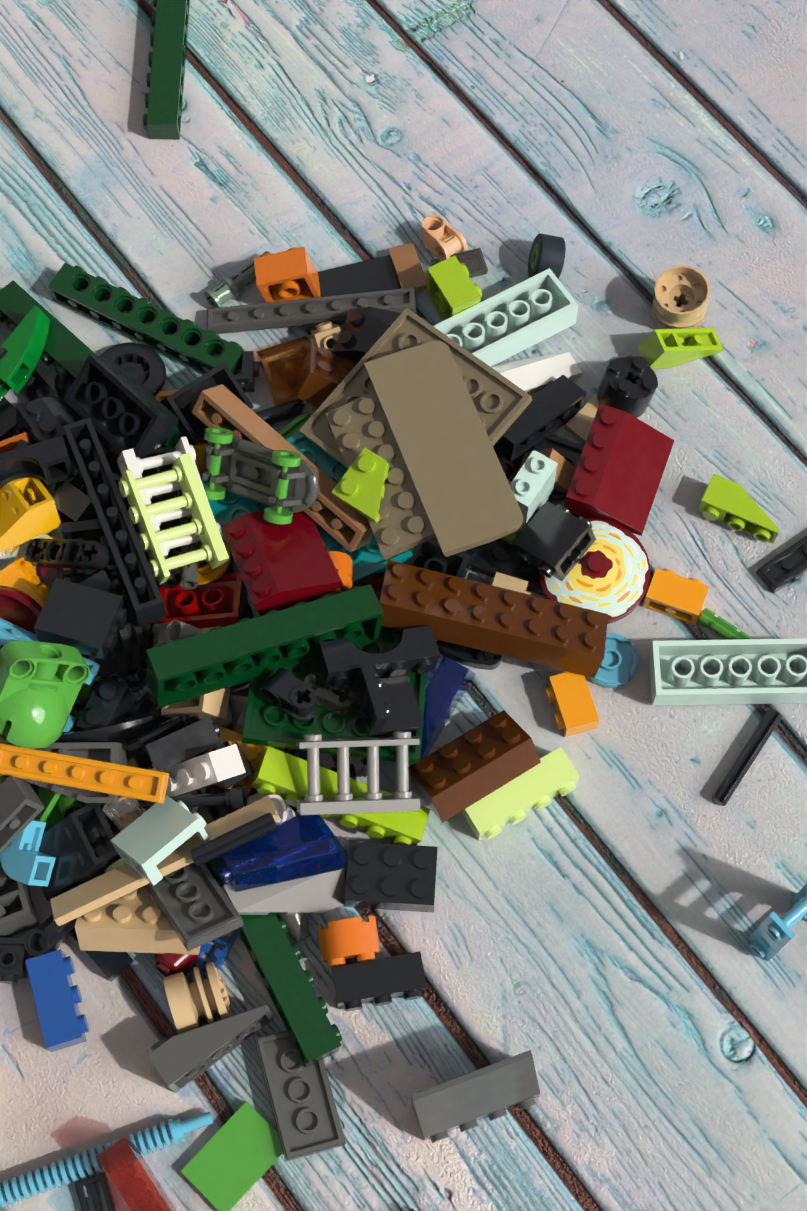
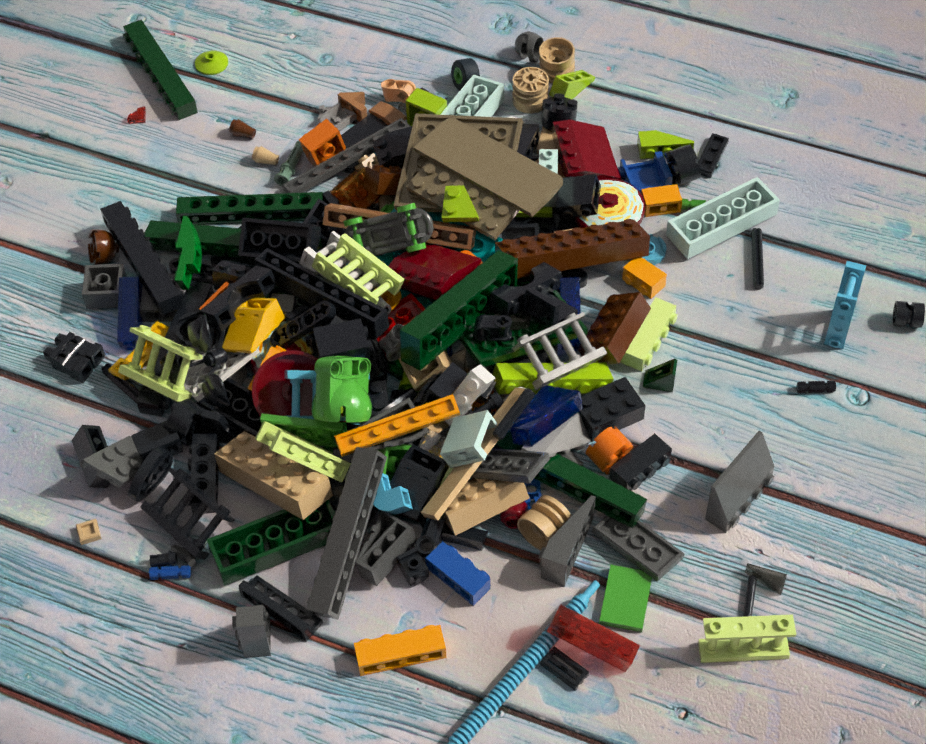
camera: 30 degrees left, 15 degrees down
none -> clear red tile [127,106,146,124]
none -> lime dish [195,50,228,75]
none -> reddish brown cone [229,119,256,139]
none -> tan cone [252,146,279,166]
none -> light grey slope [318,103,357,132]
none -> medium nougat slope [337,92,367,122]
none -> tan wheel [512,67,549,114]
none -> dark grey helmet [515,31,544,63]
none -> blue panel [618,151,673,193]
none -> dark green slope [643,358,678,392]
none -> black brick [664,145,701,186]
none -> black axle [796,380,836,393]

